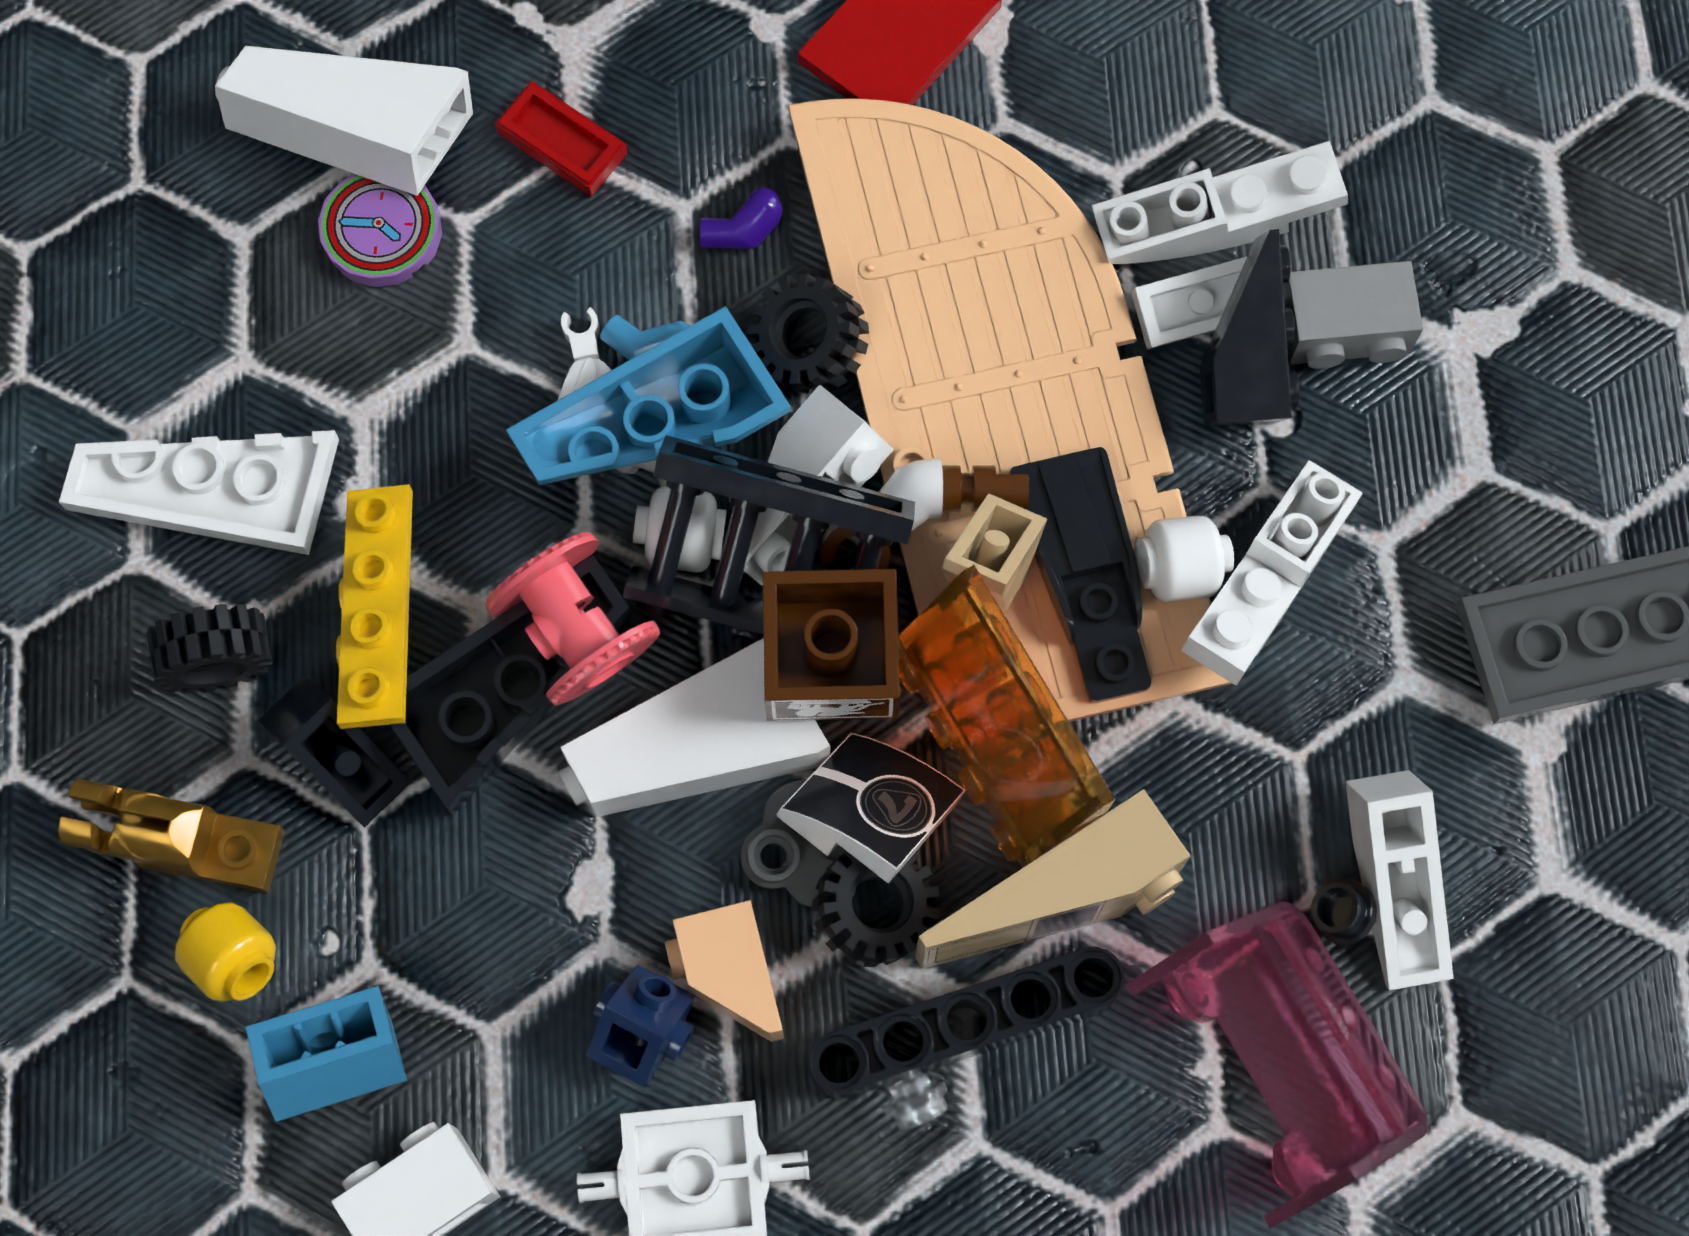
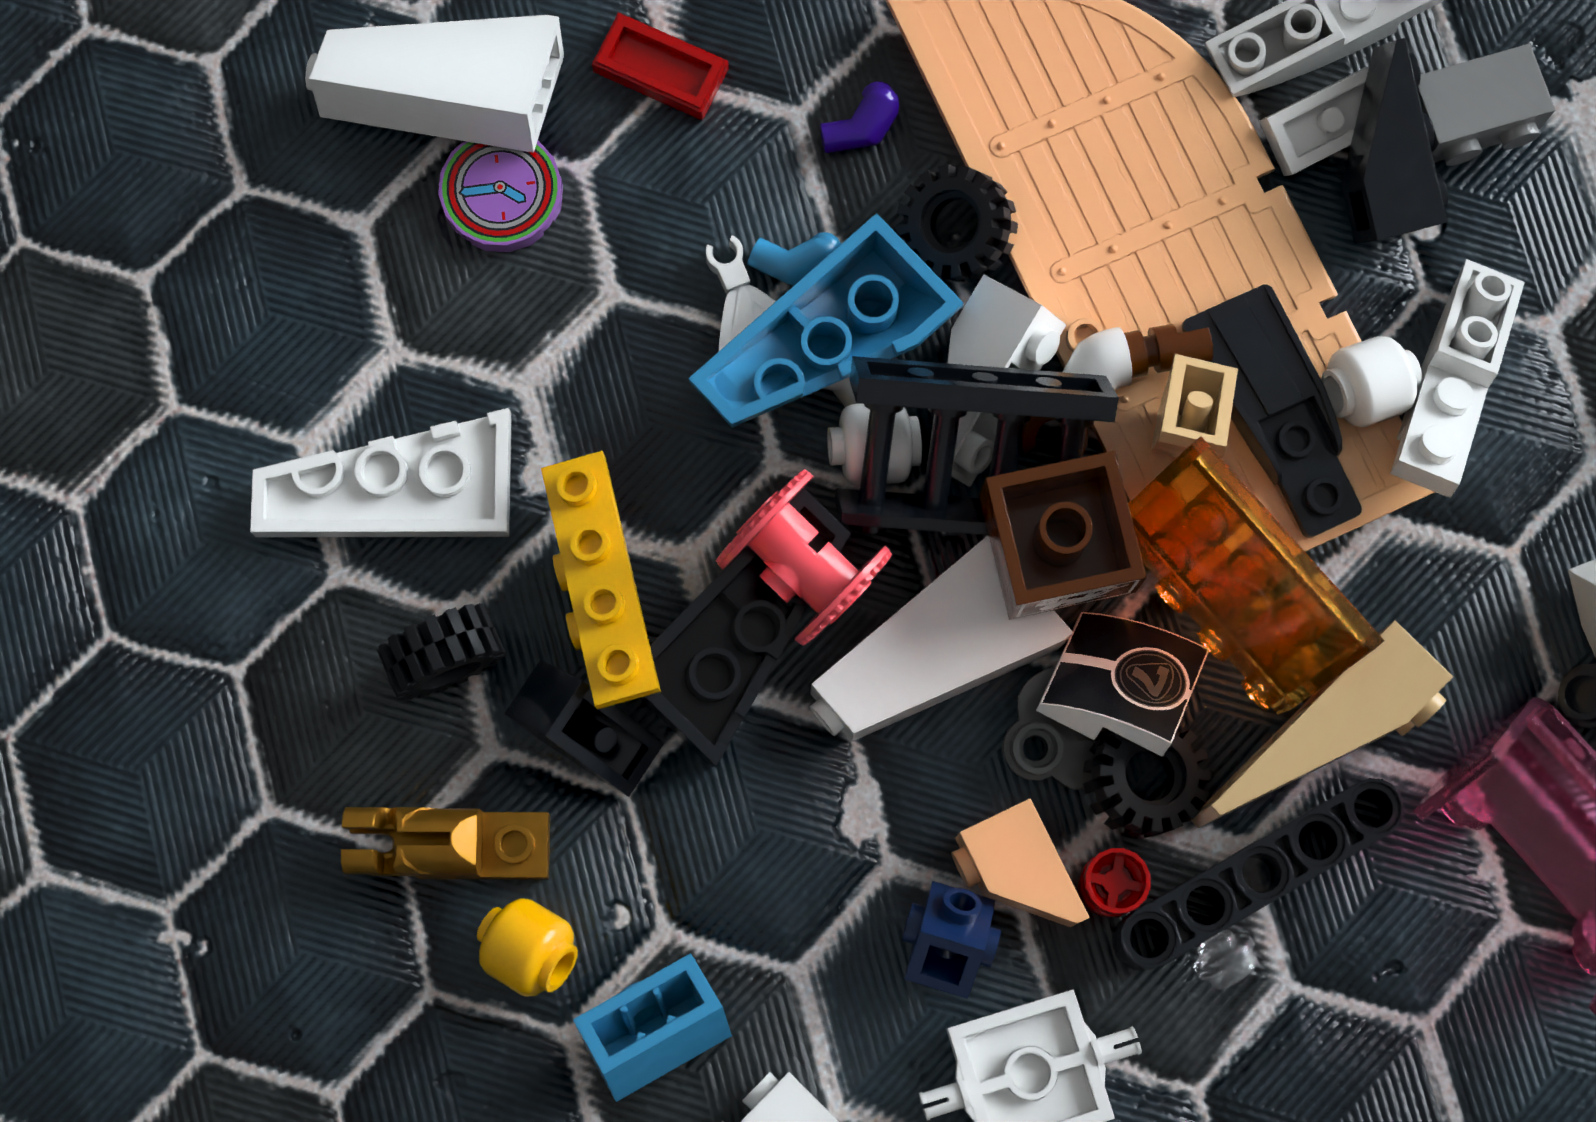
camera: 15 degrees left, 5 degrees up
none -> red wheel [1078,848,1151,917]

